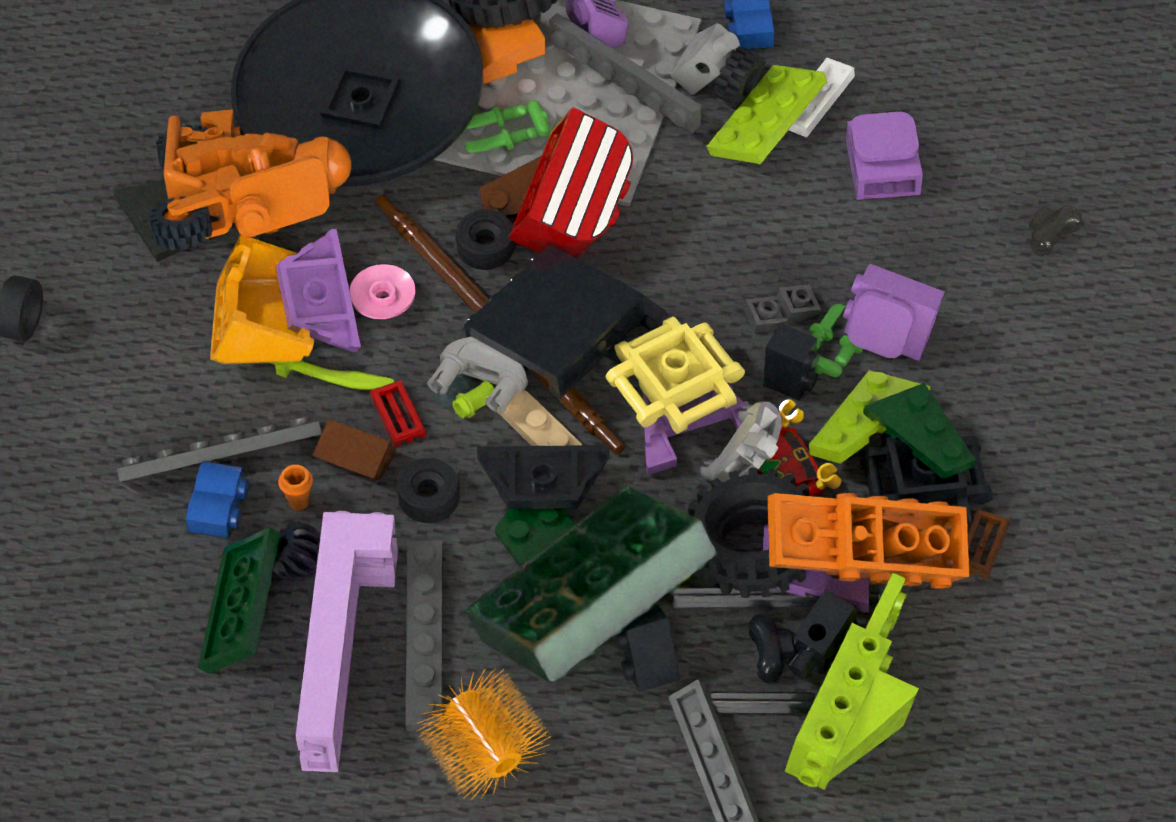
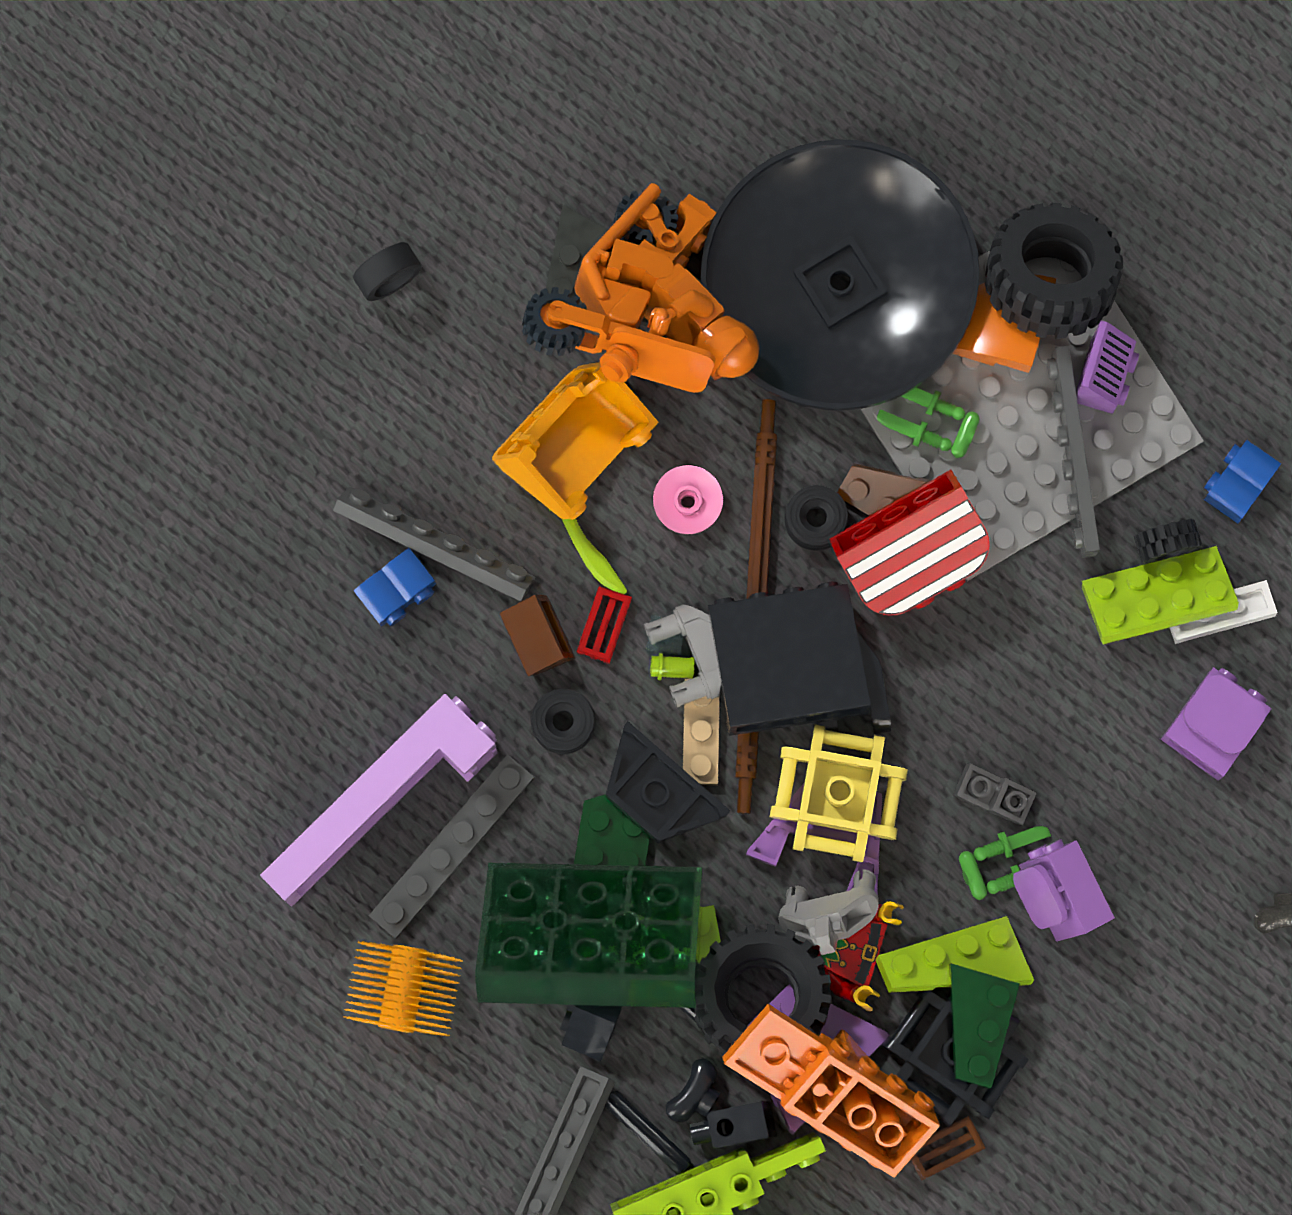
camera: 40 degrees right, 25 degrees up
dark green plate [198,527,280,673] -> none
black gear [273,521,321,582] -> none
medium lavender wing [276,229,361,352] -> none
orange cone [278,465,313,511] -> none
light grey torso [670,23,740,95] -> none
black brick [763,323,820,401] -> none

